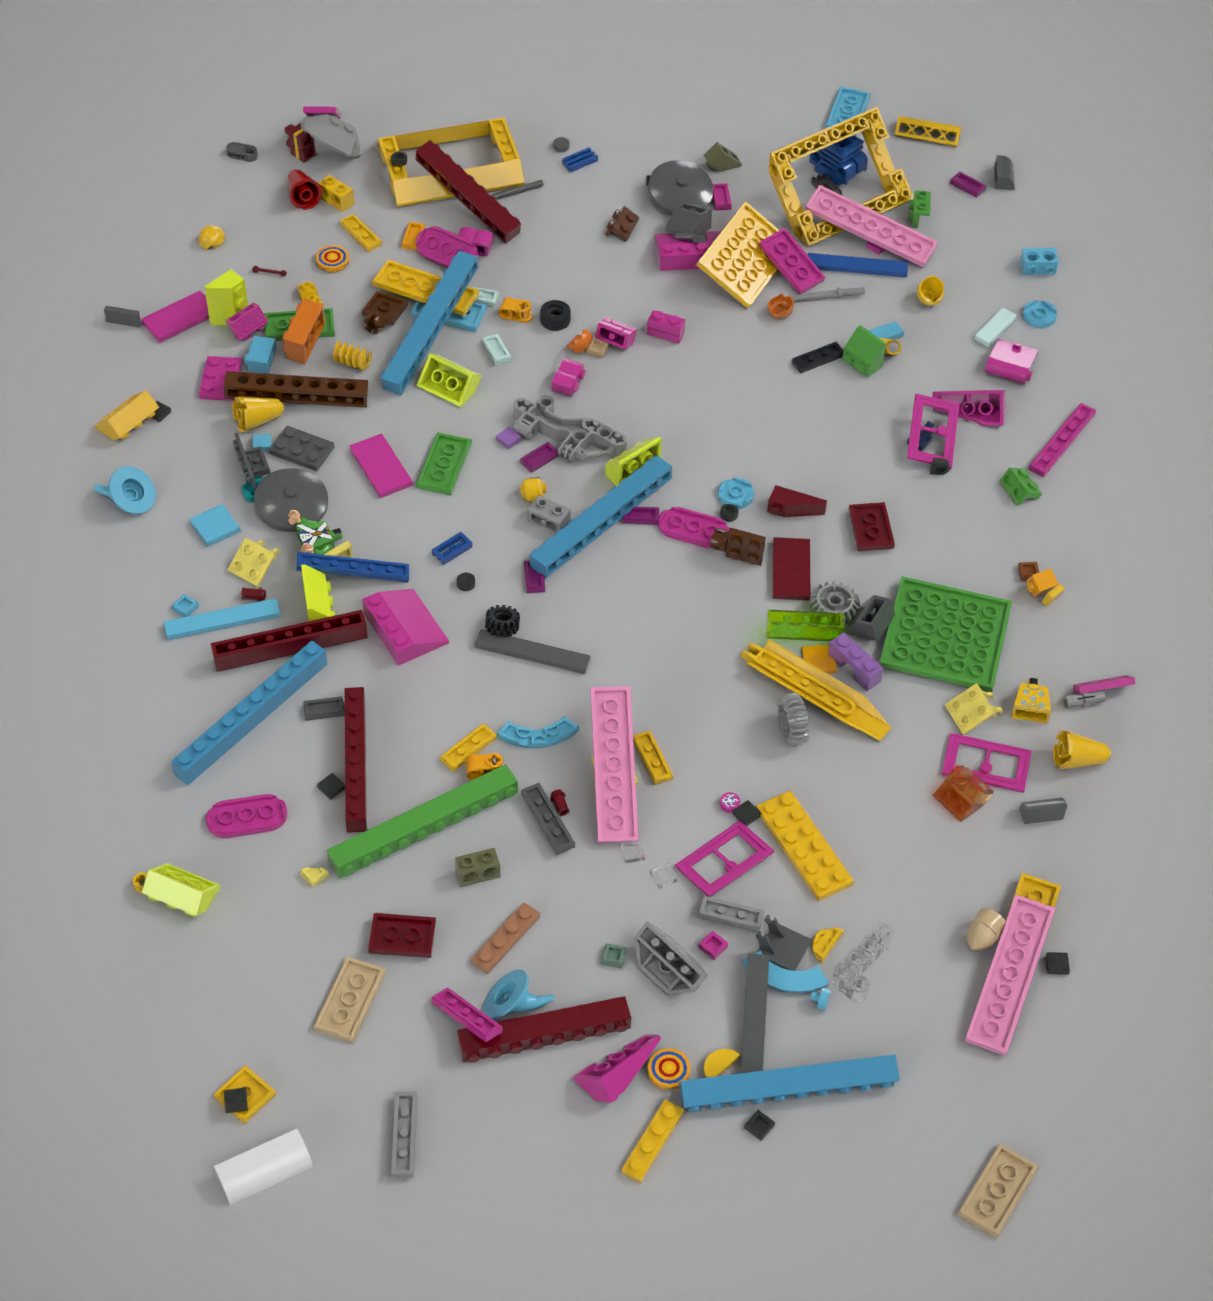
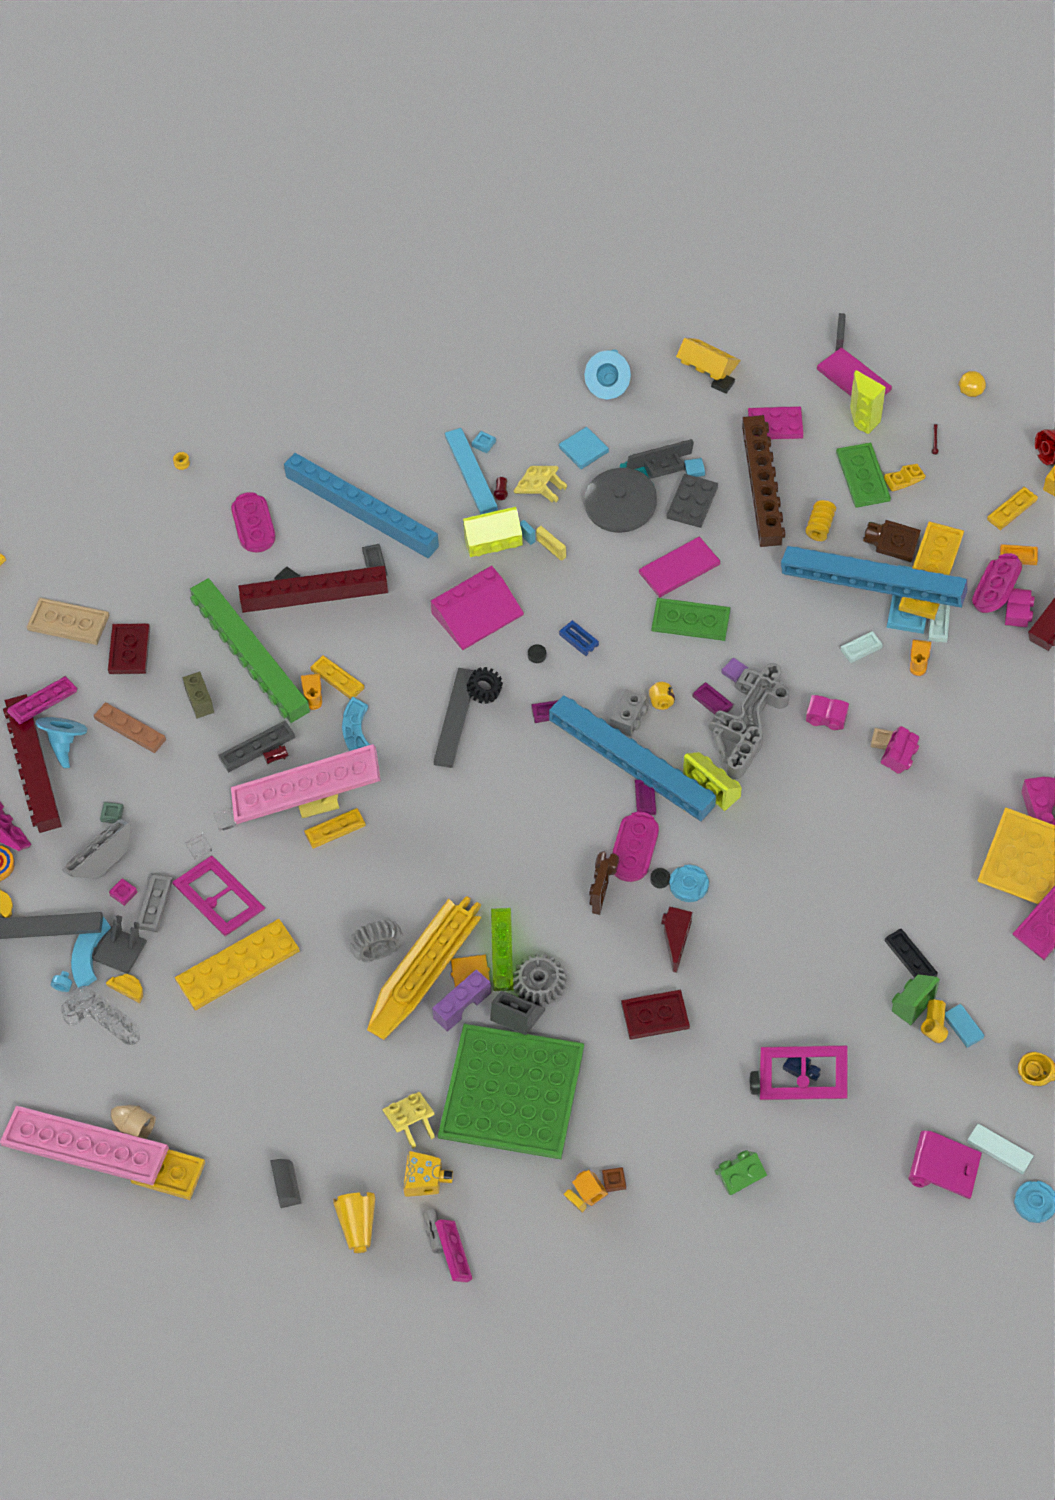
camera: 90 degrees right, 5 degrees up
neon yellow slope [142,863,221,916] -> none
dark red brick [211,610,368,672] -> none
dark pink brick [226,302,268,341] -> none
yellow cone [232,397,284,432] -> none
medium azure brick [245,336,277,374] -> none
orange brick [282,298,325,364] -> none
torso [288,510,343,555] -> none
blue tile [296,552,409,582] -> none
light yellow tile [300,867,329,887] -> none
light orange tile [316,245,349,273] -> none
neon yellow slope [416,353,482,407] -> none
black tyre [540,300,571,331] -> none
orange hair [566,329,592,353] -> none
dark pink brick [647,310,686,343] -> none
dark pink tile [720,792,740,813] -> none
pearl dark grey tile [732,800,761,826] -> none
orange hair [768,293,794,319] -> none
dark red tile [772,537,811,601] -> none
light grey sword [792,287,865,302] -> none
dark pink wedge [932,390,1006,426] -> none
clear orange slope [933,765,994,822] -> none
dark pink door [942,733,1032,793] -> none
dark pink tile [1028,403,1096,478] -> none
pearl dark grey tile [1046,952,1070,975] -> none

